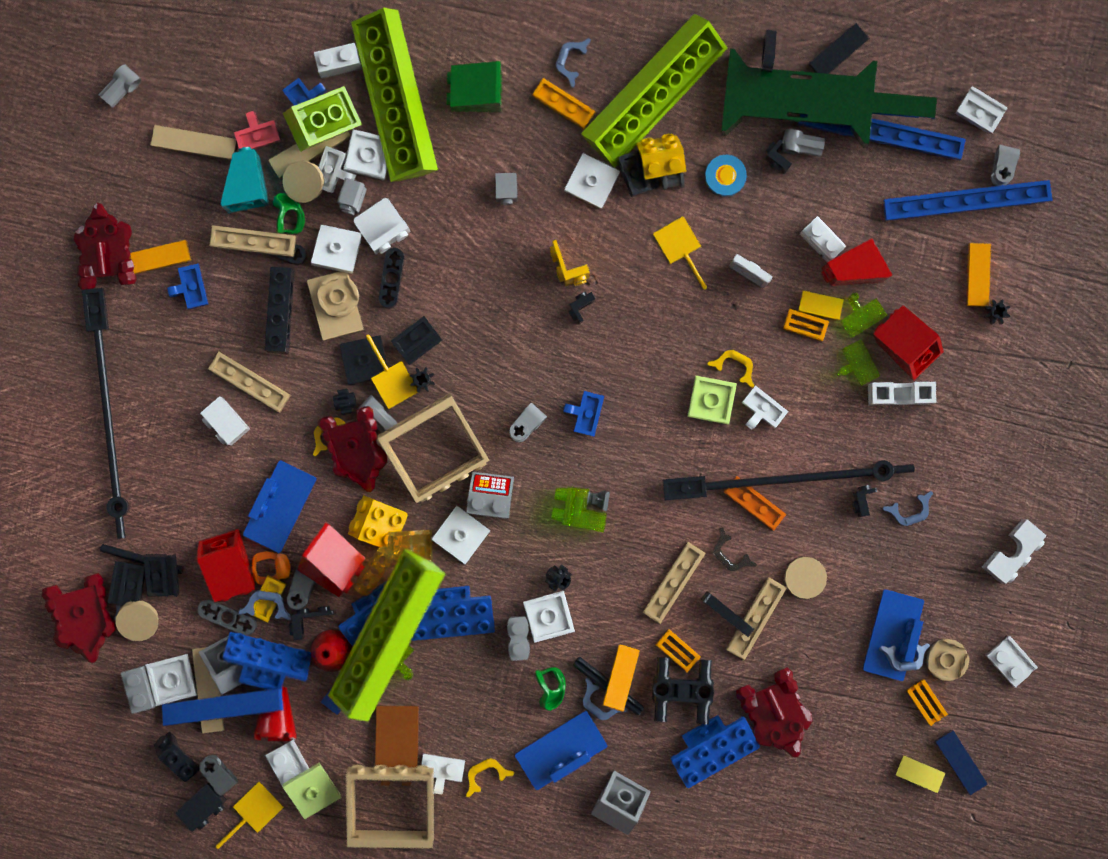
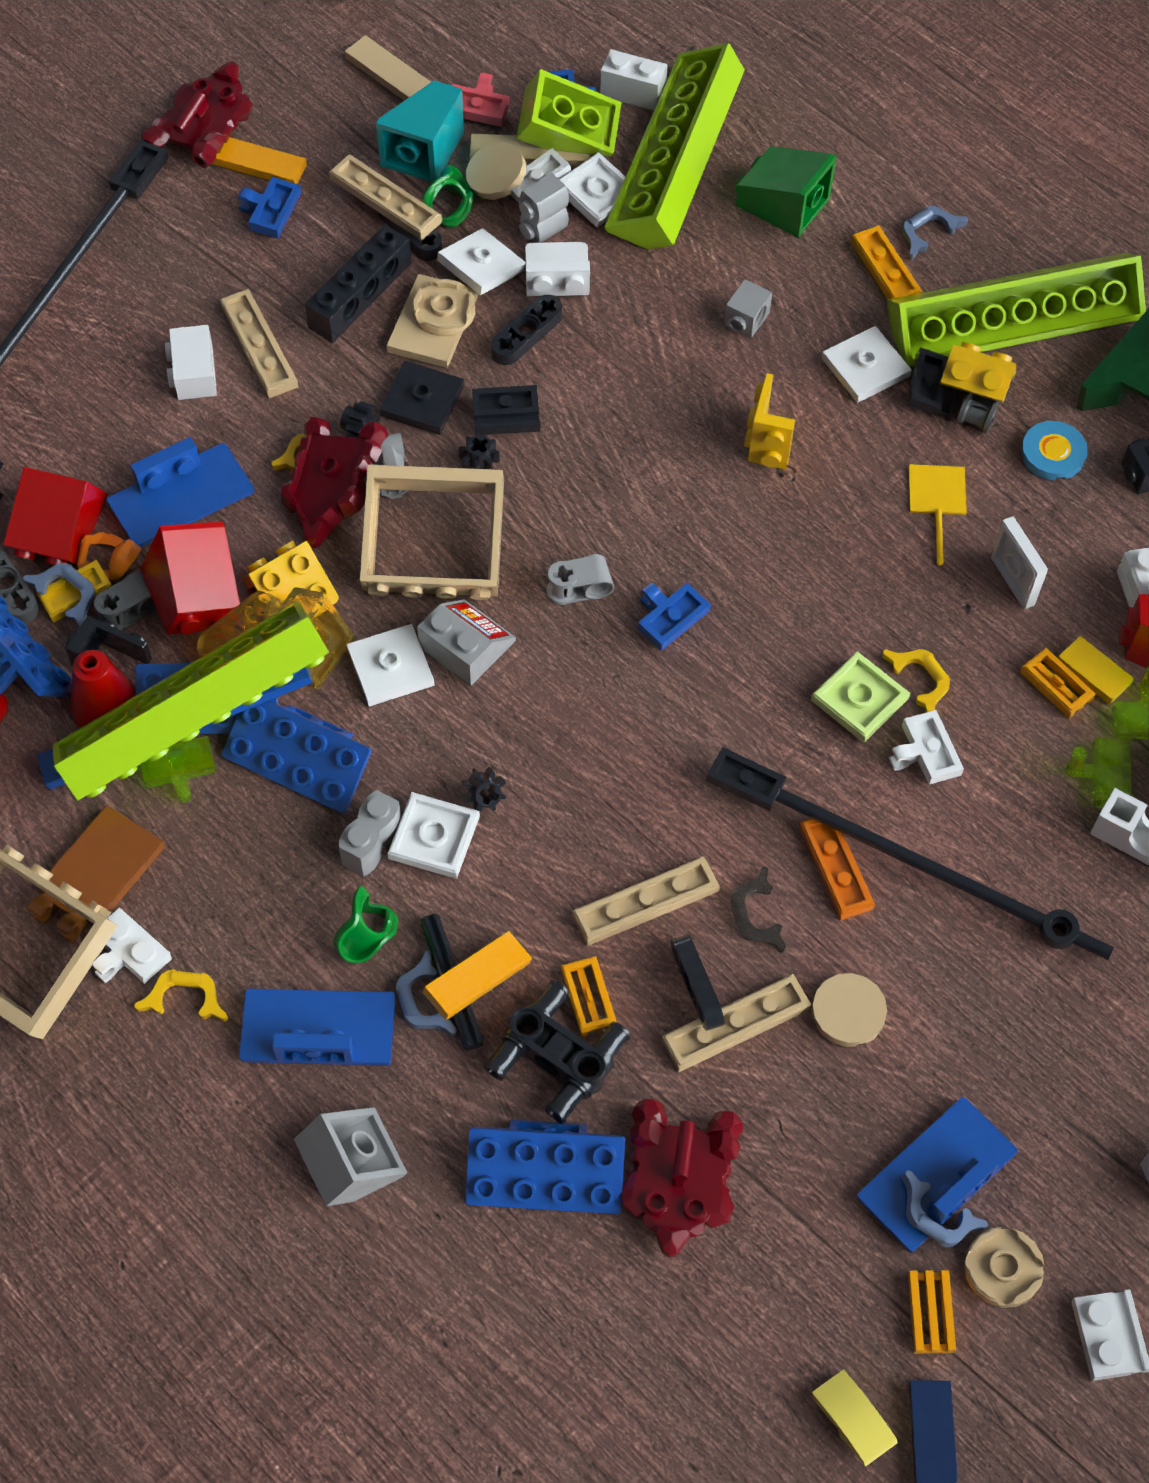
camera: 35 degrees right, 25 degrees down
yellow piece [366,335,418,409] -> none
clear neon green hips [551,486,610,533] -> none
black bracket [568,291,596,324] -> none
black bracket [852,485,877,517] -> none
sand blue helmet [882,491,933,526] -> none

